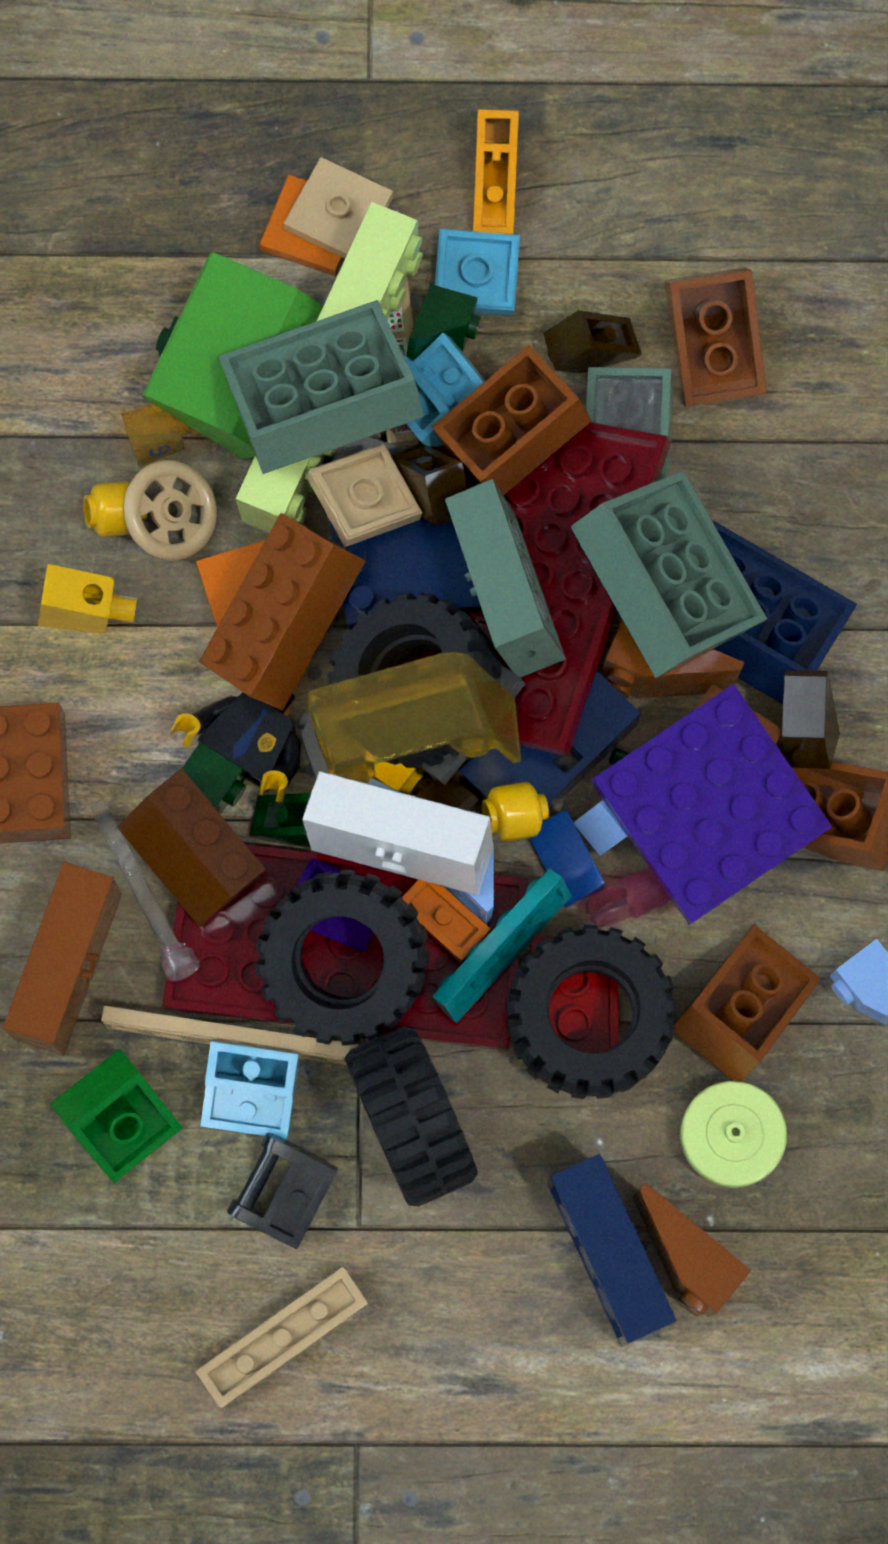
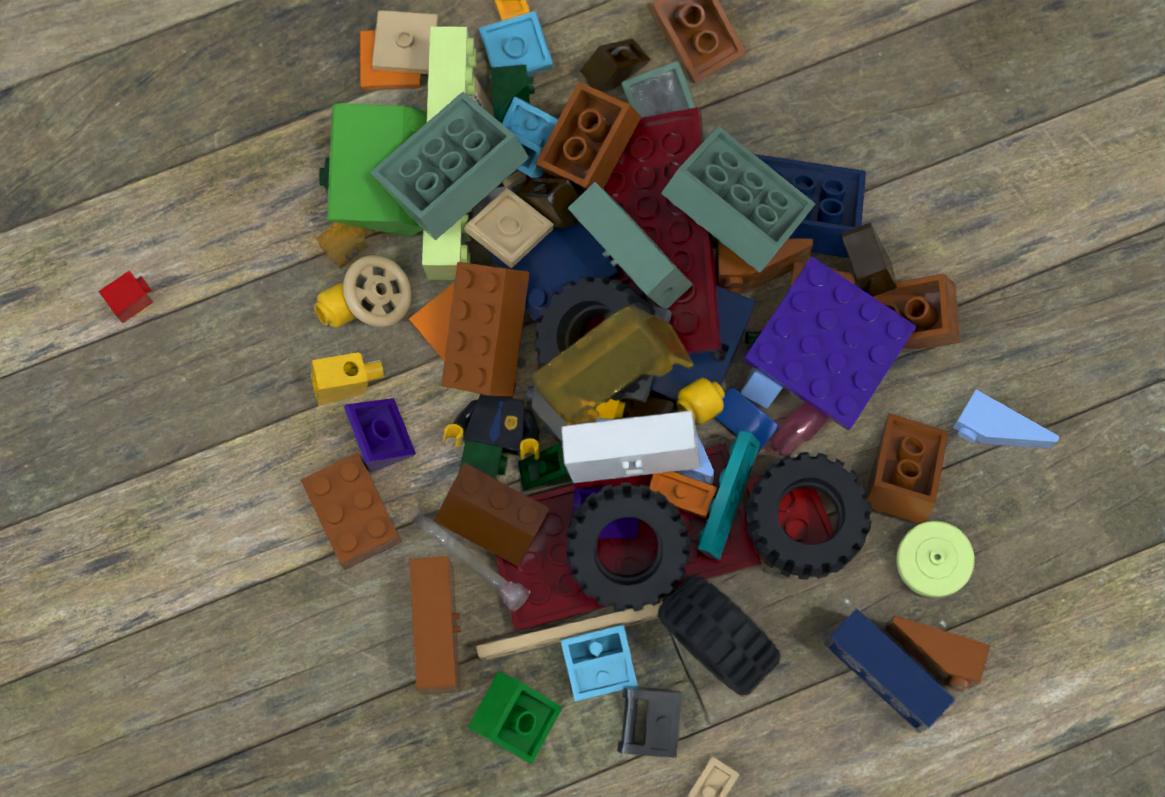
camera: 15 degrees left, 0 degrees up
none -> dark purple slope [344,398,416,473]

